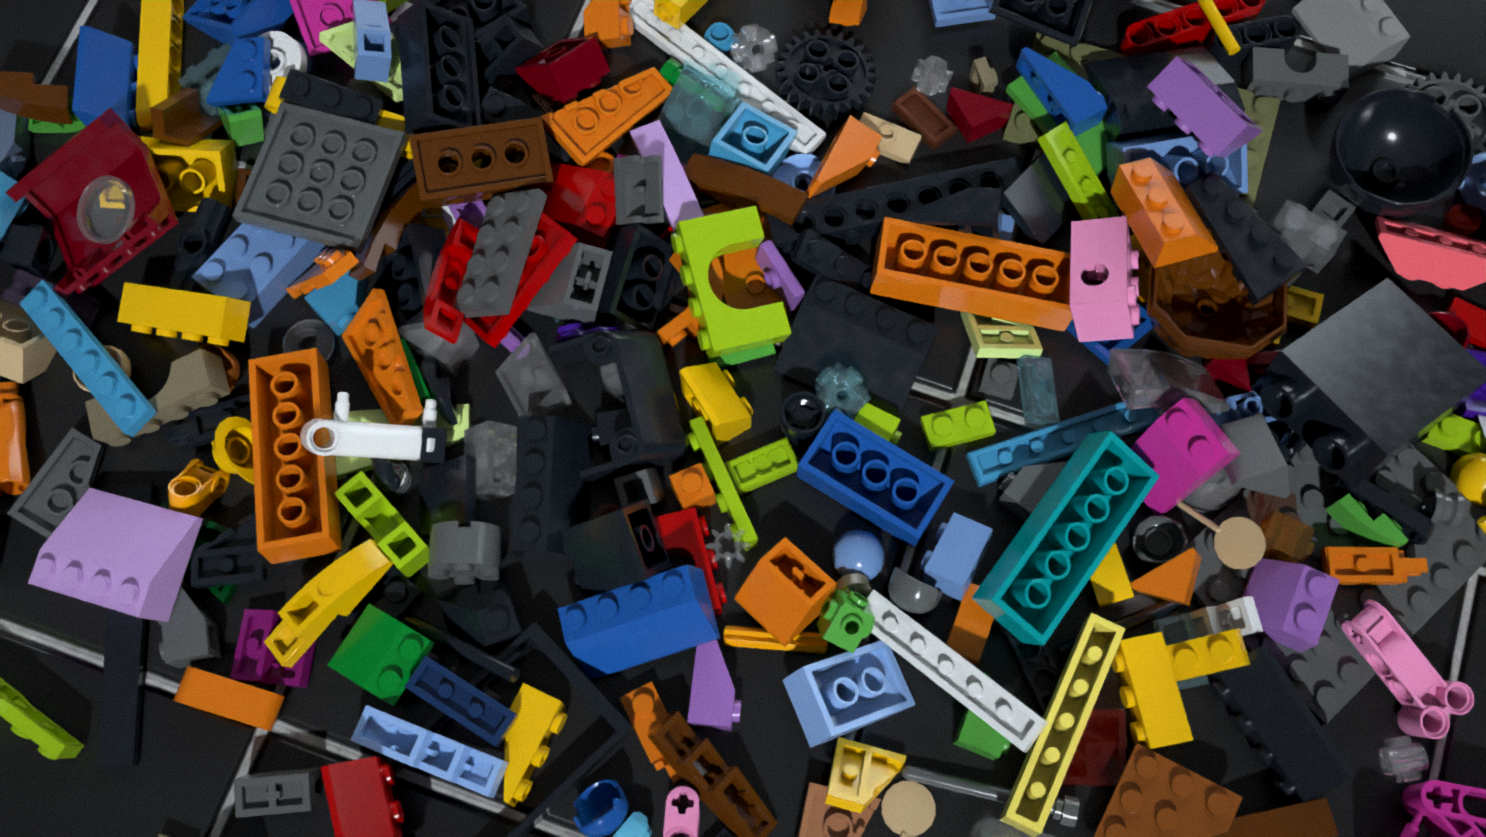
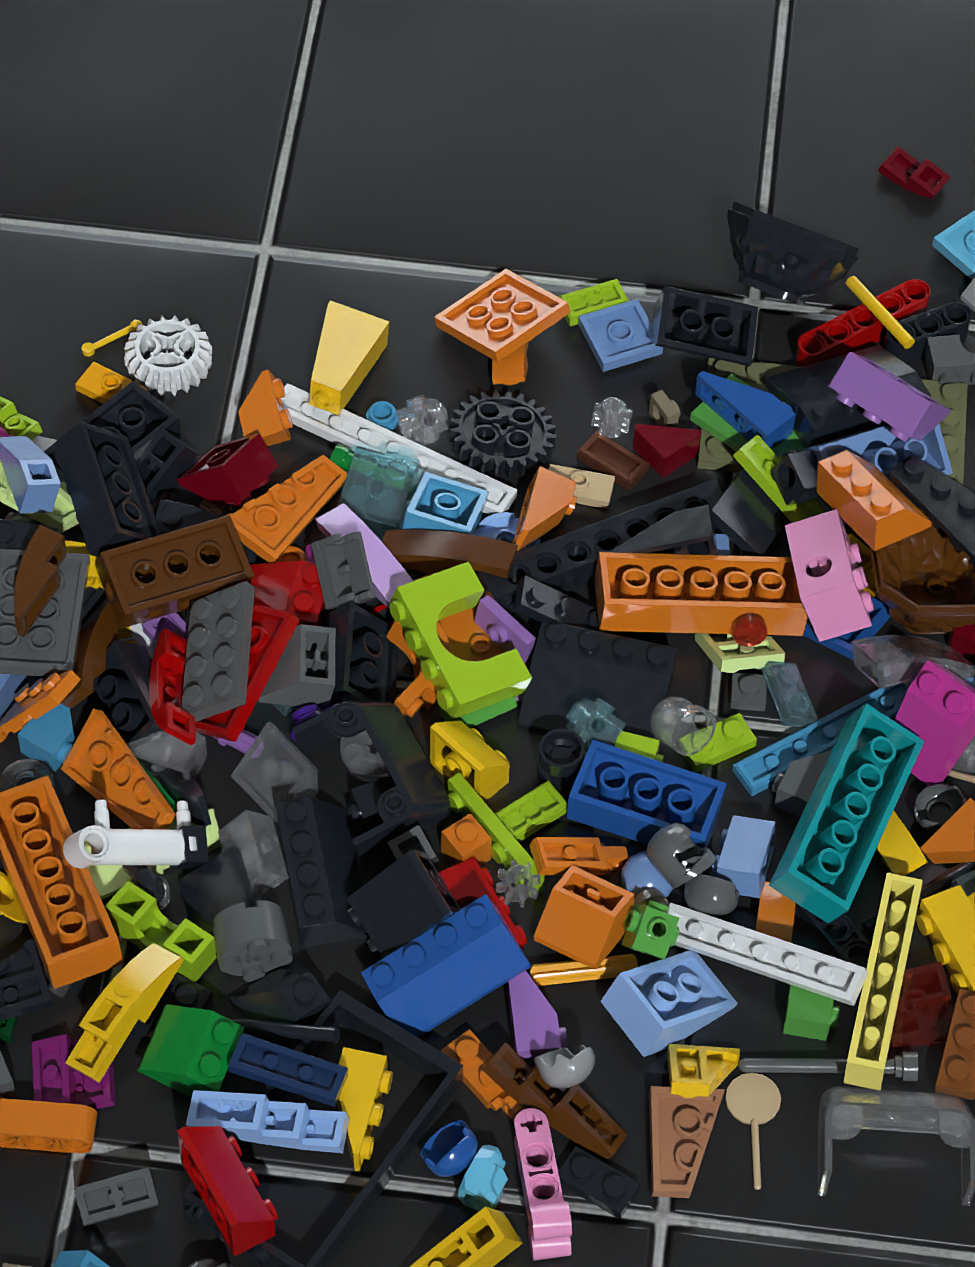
camera: 15 degrees left, 15 degrees down
none -> reddish brown slope [14,525,67,637]
none -> orange hinge [529,837,629,875]
none -> light grey hair [533,1045,595,1089]
none -> dark grey helmet [646,823,716,889]
none -> clear helmet [650,697,716,756]
none -> clear red tile [732,613,768,646]
none -> black brick [770,449,819,506]

